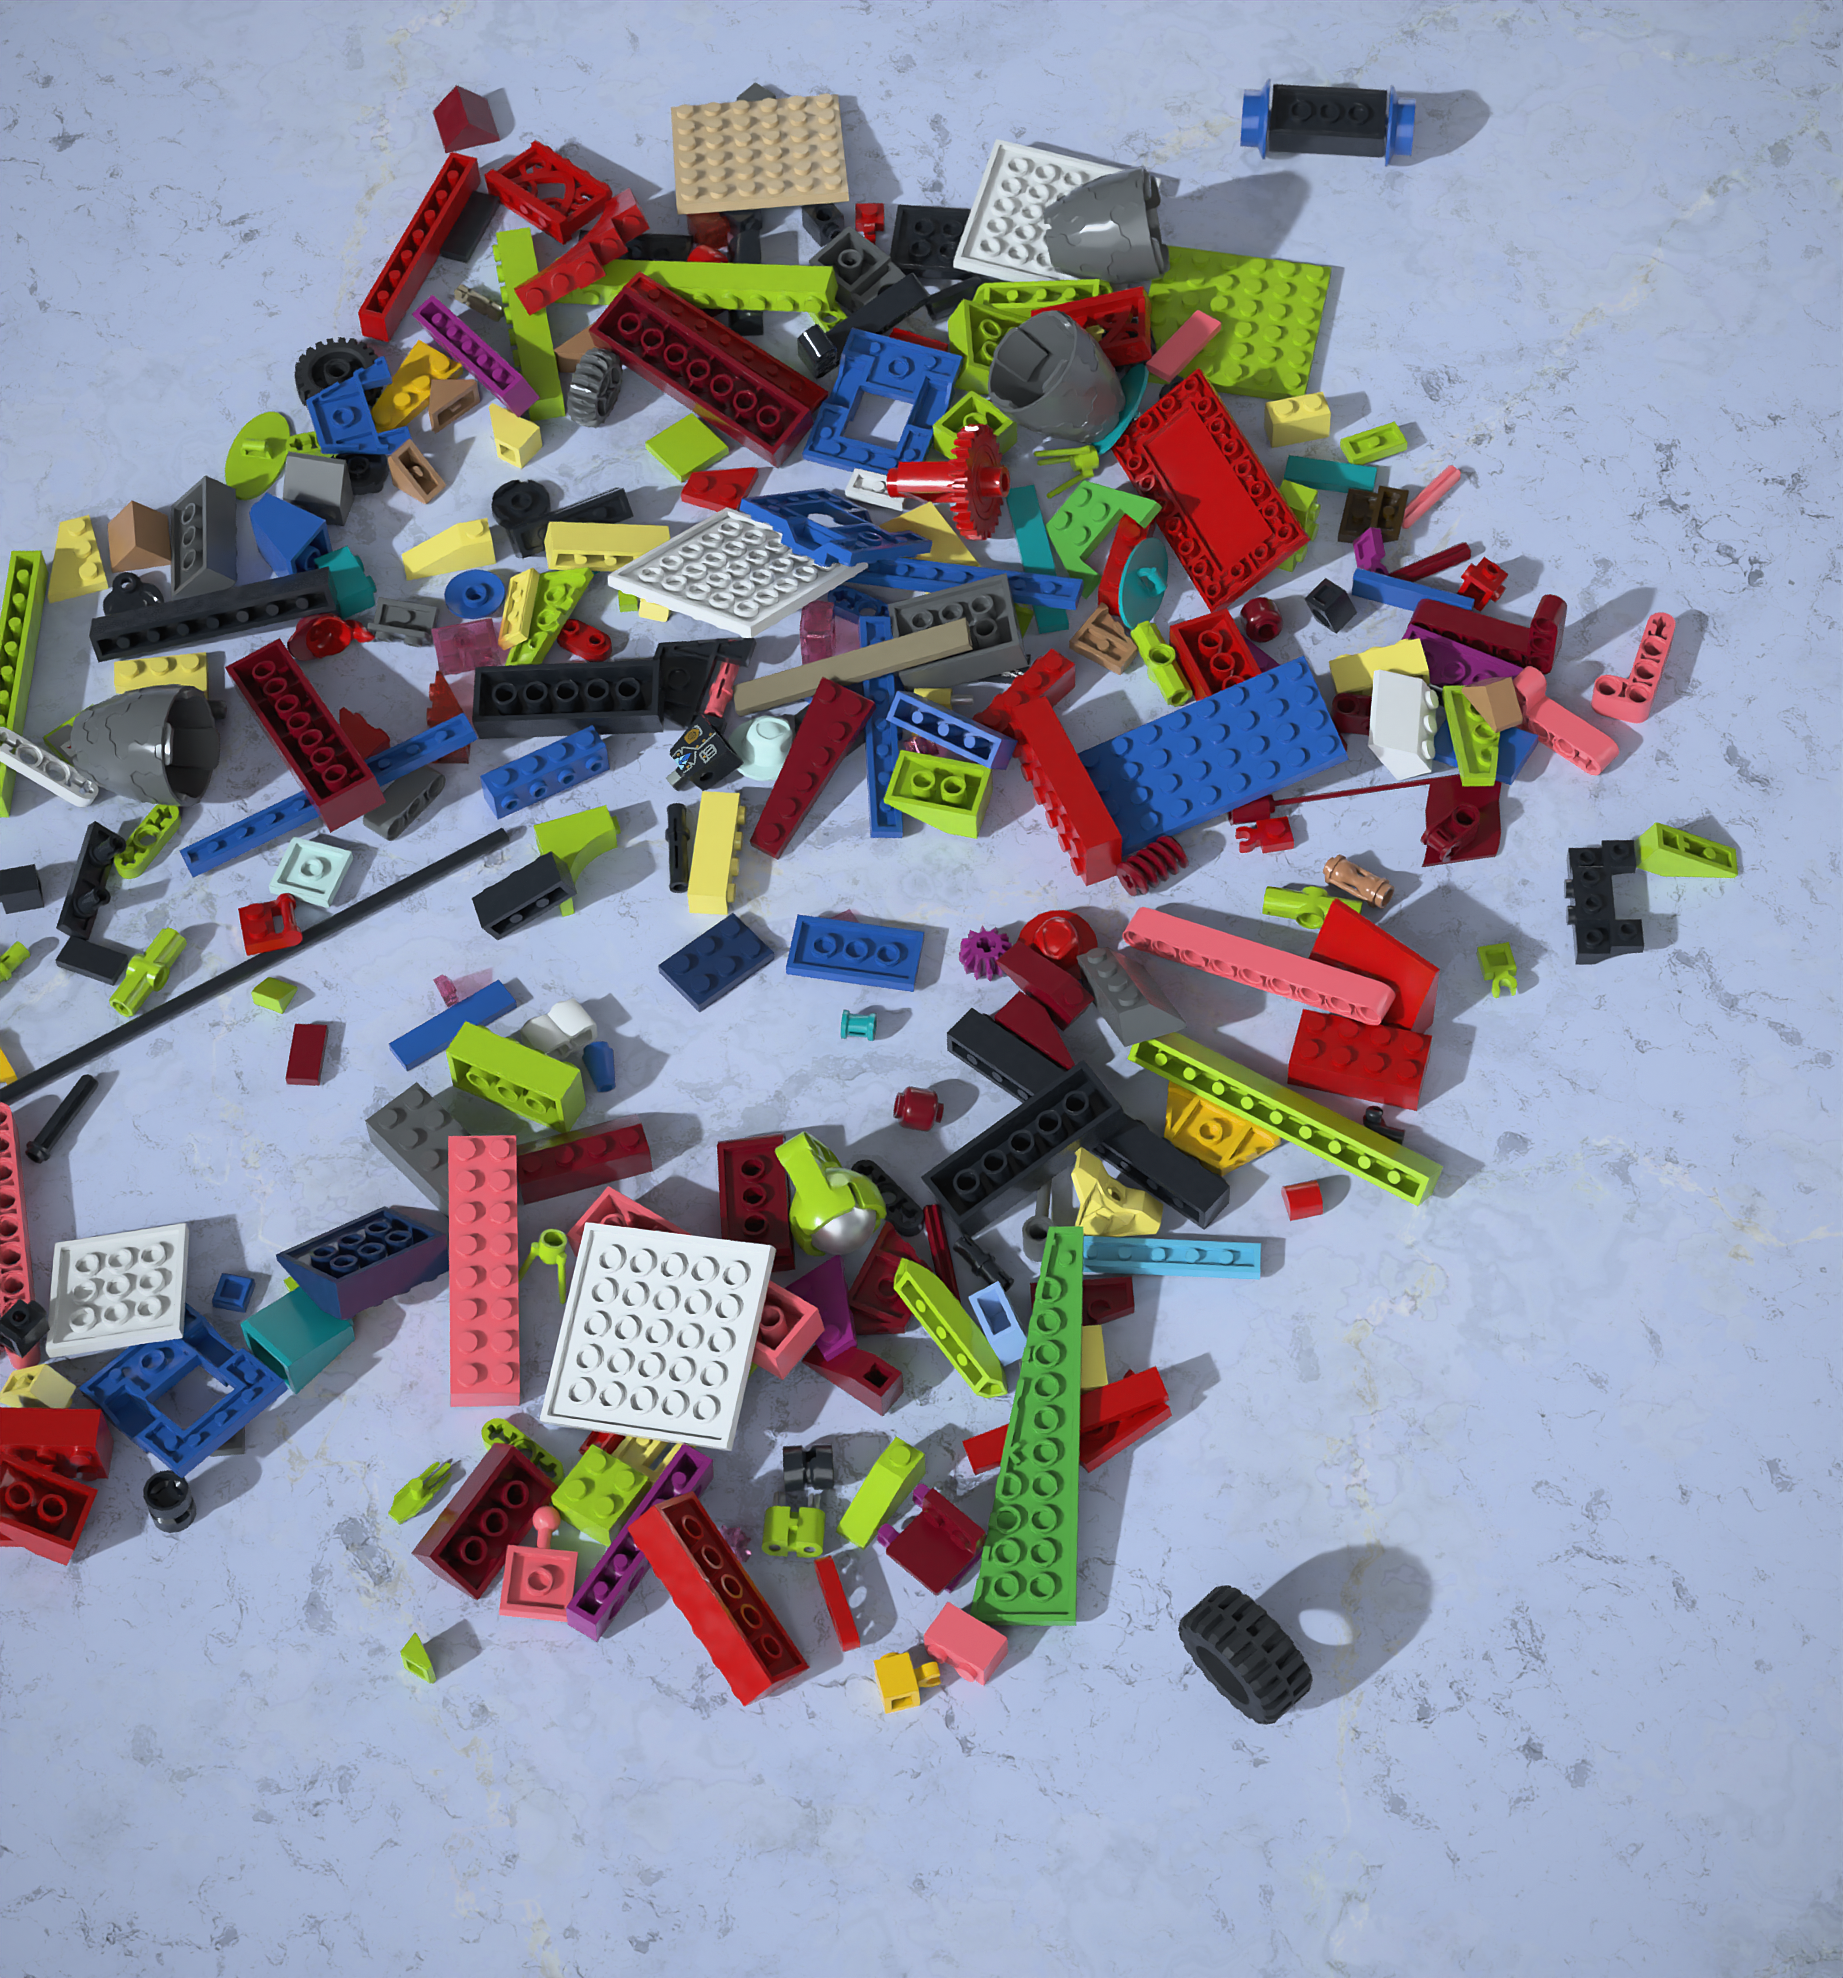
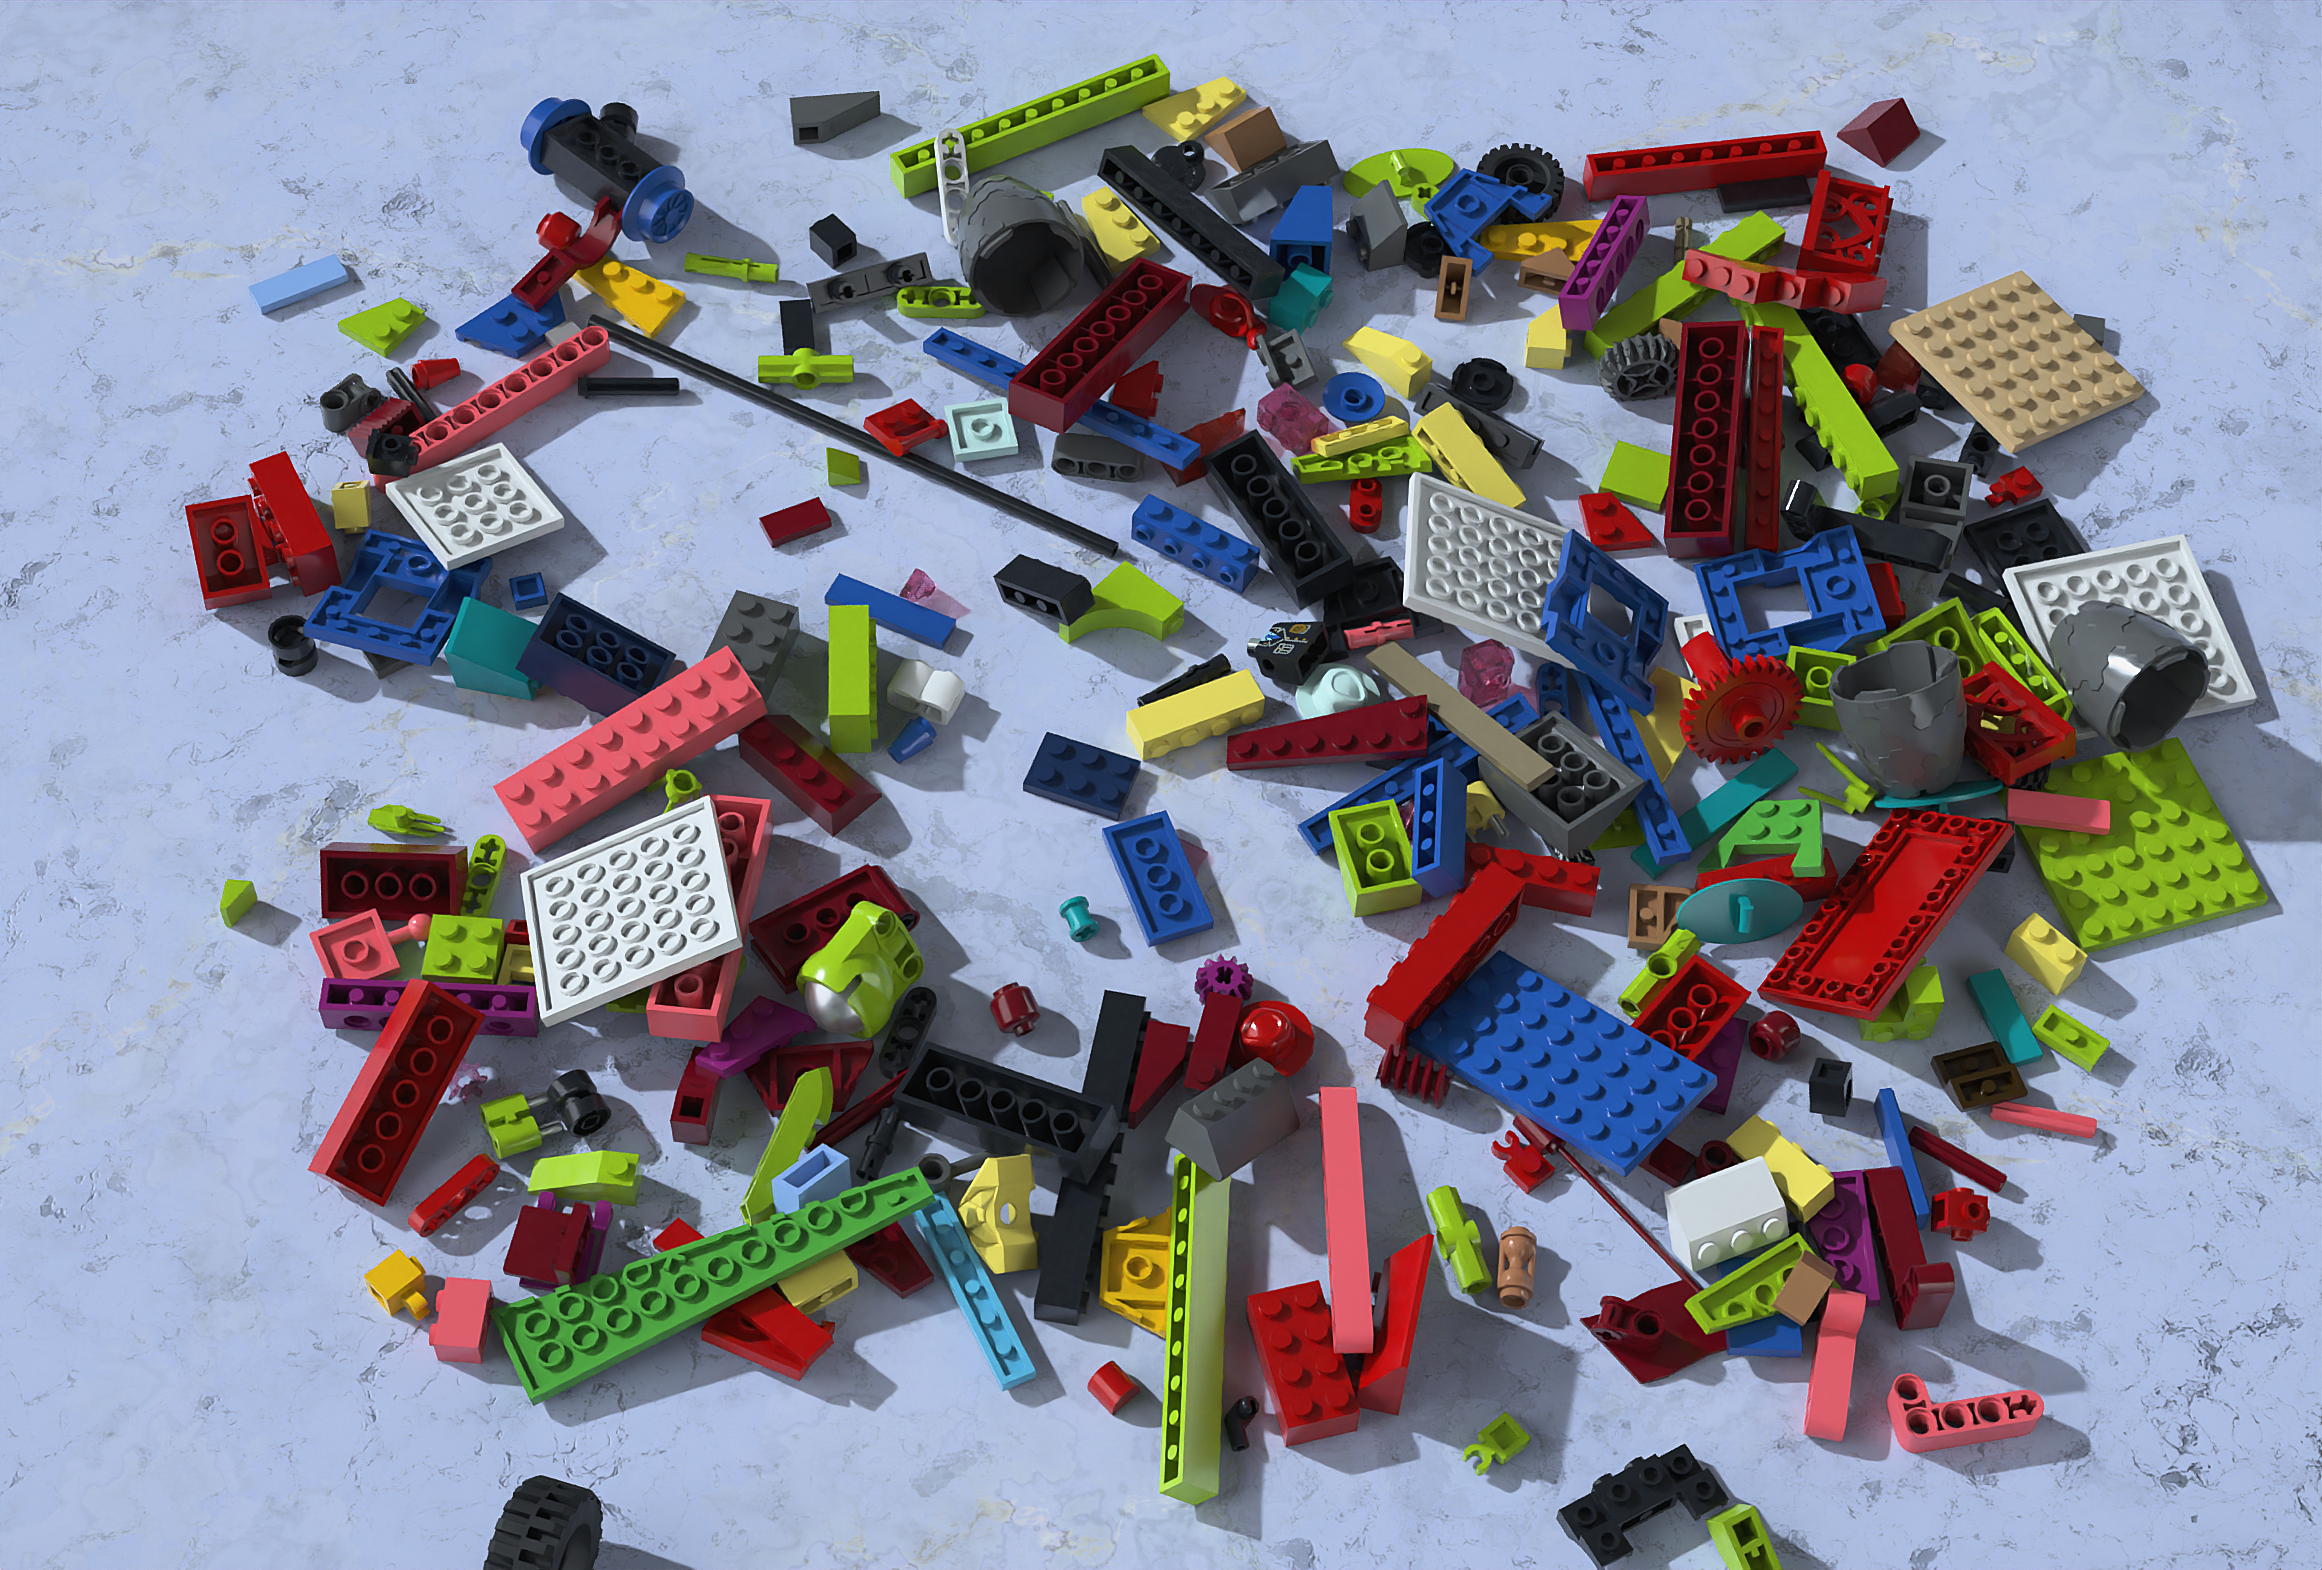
camera: 55 degrees right, 0 degrees up
magenta plate [1352,527,1389,576] -> none

